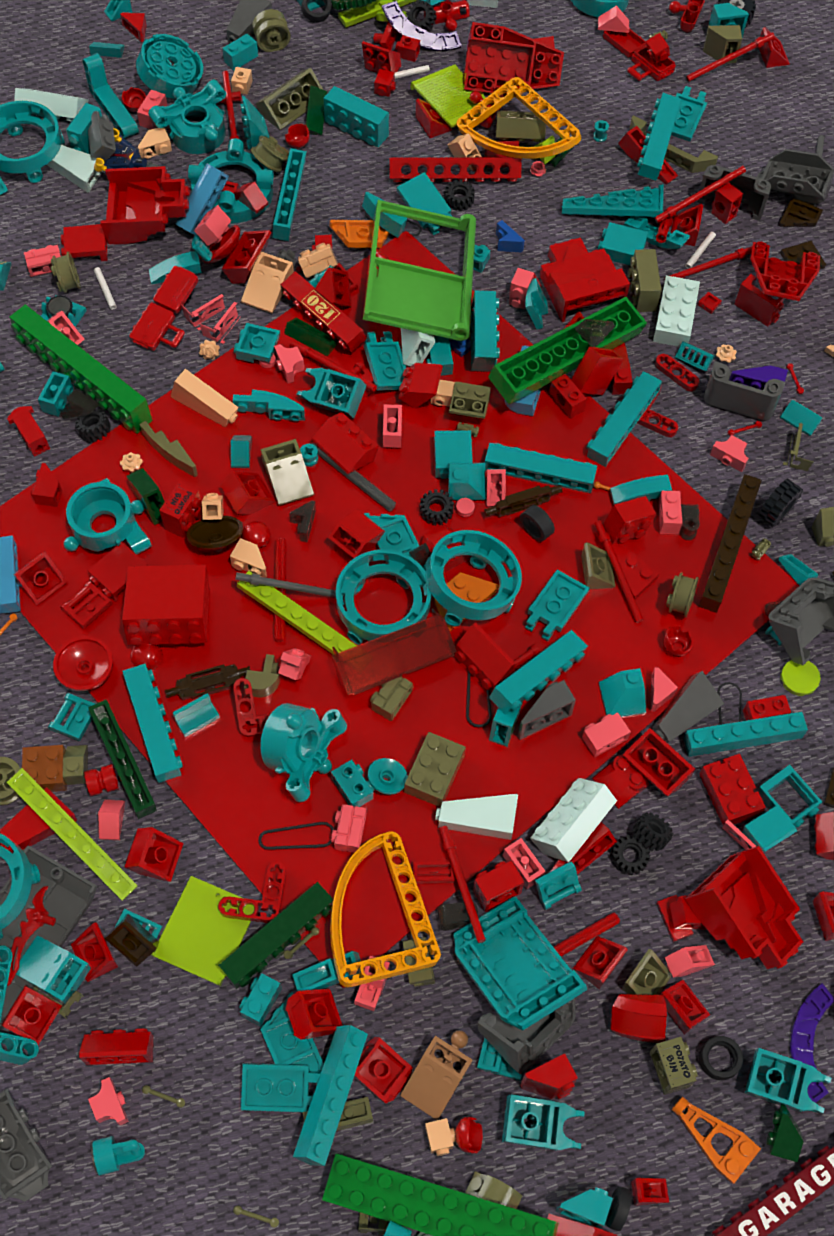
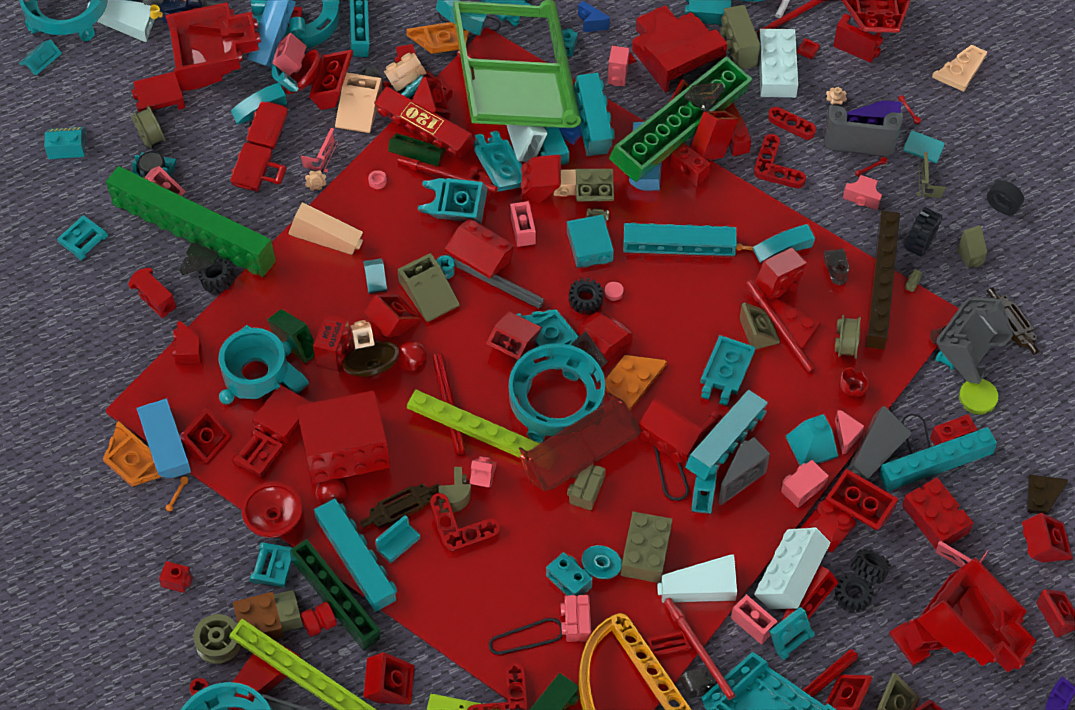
camera: 10 degrees left, 5 degrees down
coral brick [24,245,61,277] -> none
teal brick [38,371,74,416] -> none
white piece [94,267,117,310] -> none
coral slope [98,800,125,840] -> none
light nougat plant [120,452,143,472] -> none
olive slope [140,421,198,477] -> none
coral piece [181,294,225,330] -> none
light nougat slope [230,538,267,577] -> none
slope [233,181,268,214] -> none
teal slope [233,389,305,421] -> none
teal plate [234,323,280,363] -> none
dark grey bar [235,572,345,600] -> none
teal piece [261,703,347,802] -> none
coral brick [274,344,304,383] -> none
clear smoke slope [289,501,316,542] -> none
teal piece [423,530,522,626] -> none
teal slope [448,463,486,500] -> none
red brick [473,860,524,912] -> none
dark brown piece [484,485,562,517] -> none
coral slope [486,469,506,506] -> none
black tyre [520,505,555,542] -> none
teal slope [525,278,549,330] -> none
teal brick [586,371,662,467] -> none
coral brick [658,491,682,534] -> none
coral slope [665,945,715,978] -> none
teal slope [675,341,715,372] -> none
teal slope [742,805,797,852] -> none
teal window [756,765,822,829] -> none
teal slope [778,554,818,586] -> none

